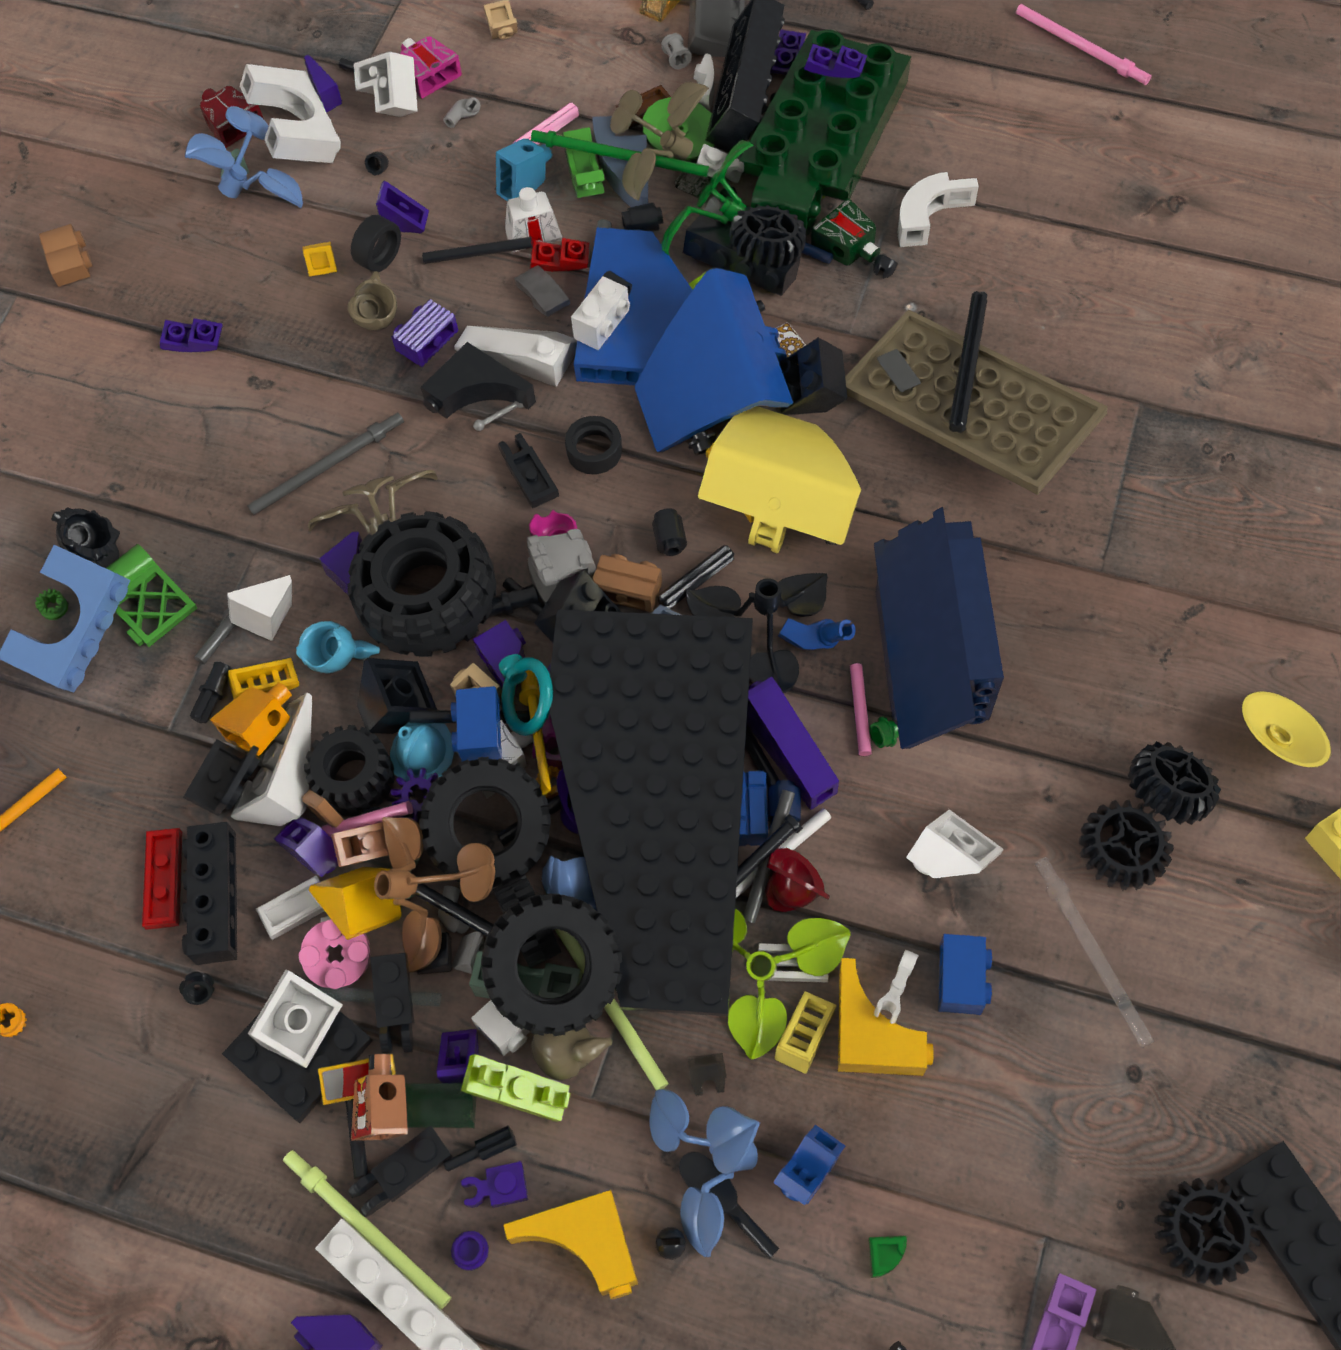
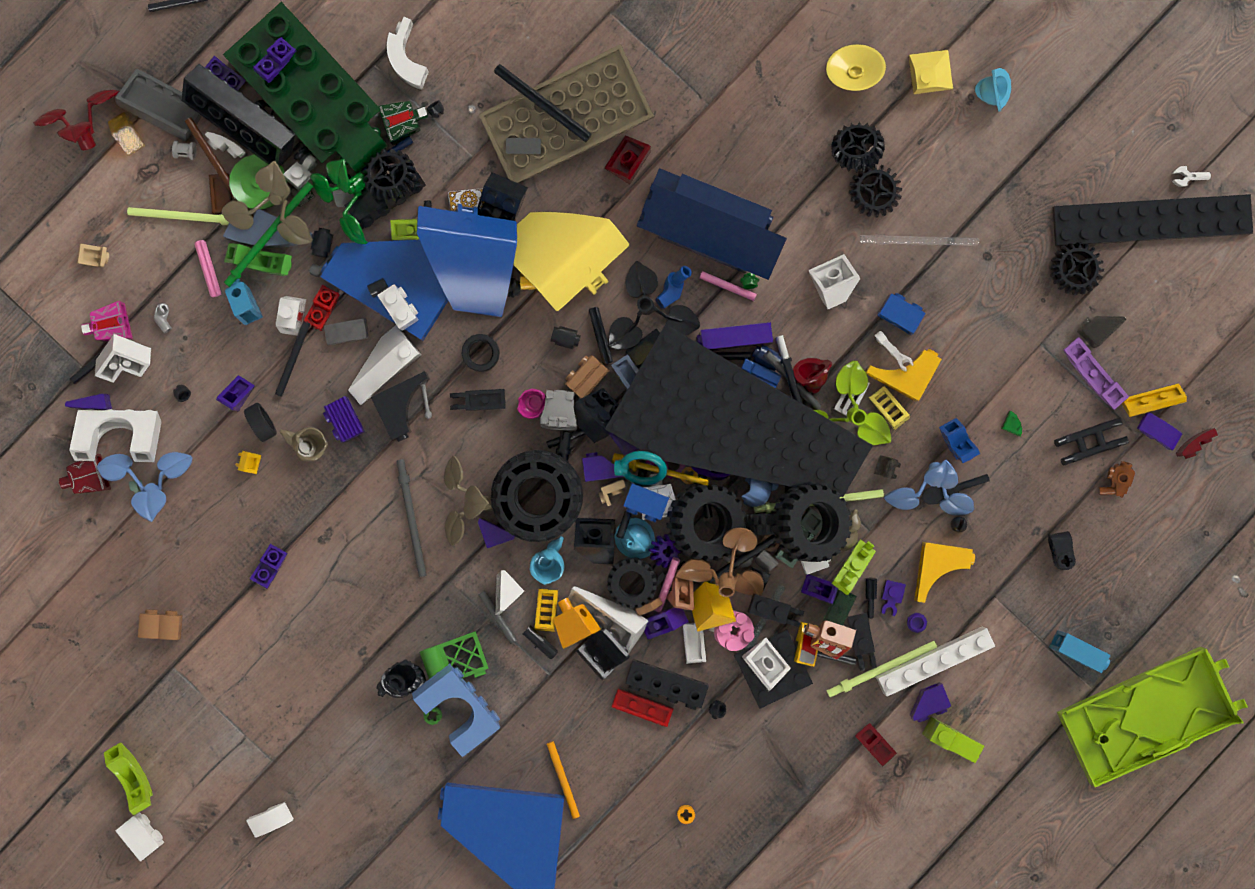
camera: 70 degrees left, 25 degrees up
none -> yellowish green bar [127,207,229,226]
none -> reddish brown bar [185,118,254,217]
none -> dark red slope [605,135,651,185]
none -> dark red slope [855,723,897,767]

